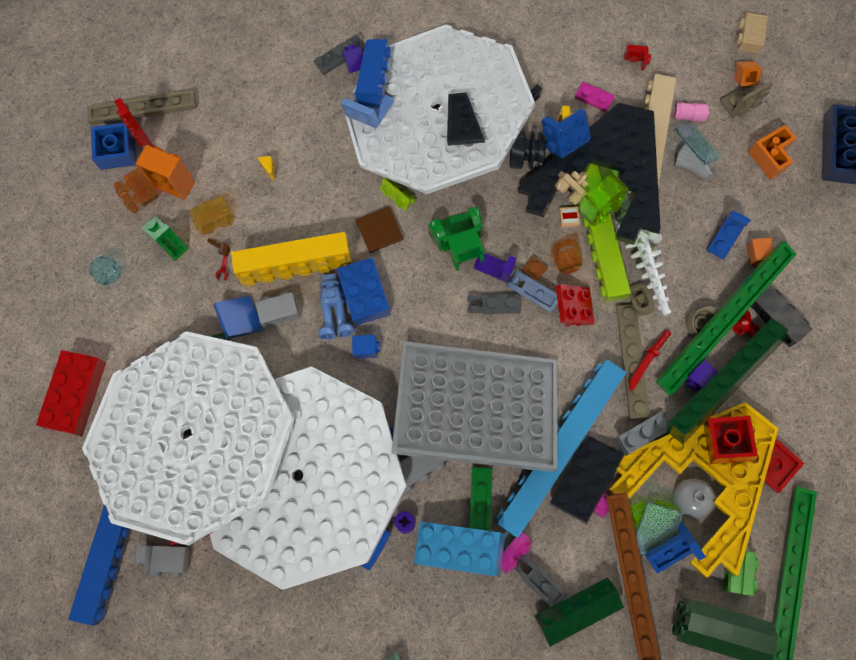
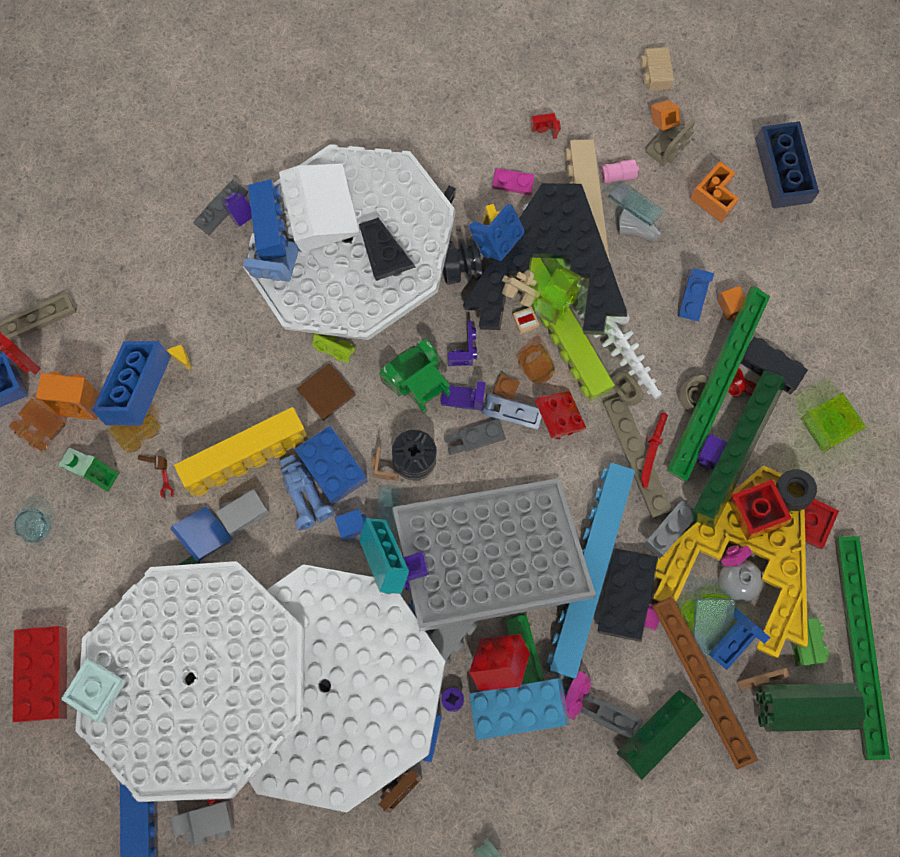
camera: 25 degrees left, 0 degrees up
none -> light aqua plate [61,658,126,723]
none -> blue brick [92,341,171,426]
none -> white slope [279,164,360,253]
none -> teal brick [359,518,409,594]
none -> medium nougat bracket [371,446,399,481]
none -> clear light blue plate [377,489,401,533]
none -> reddish brown plate [379,769,423,813]
none -> black wheel [392,430,437,481]
none -> dark purple bracket [403,551,430,590]
none -> dark purple bracket [448,321,477,366]
none -> red brick [469,634,530,691]
none -> dark pink plate [721,545,752,567]
none -> medium nougat tile [737,668,789,690]
none -> black tyre [776,469,817,511]
none -> clear neon green brick [800,392,867,454]

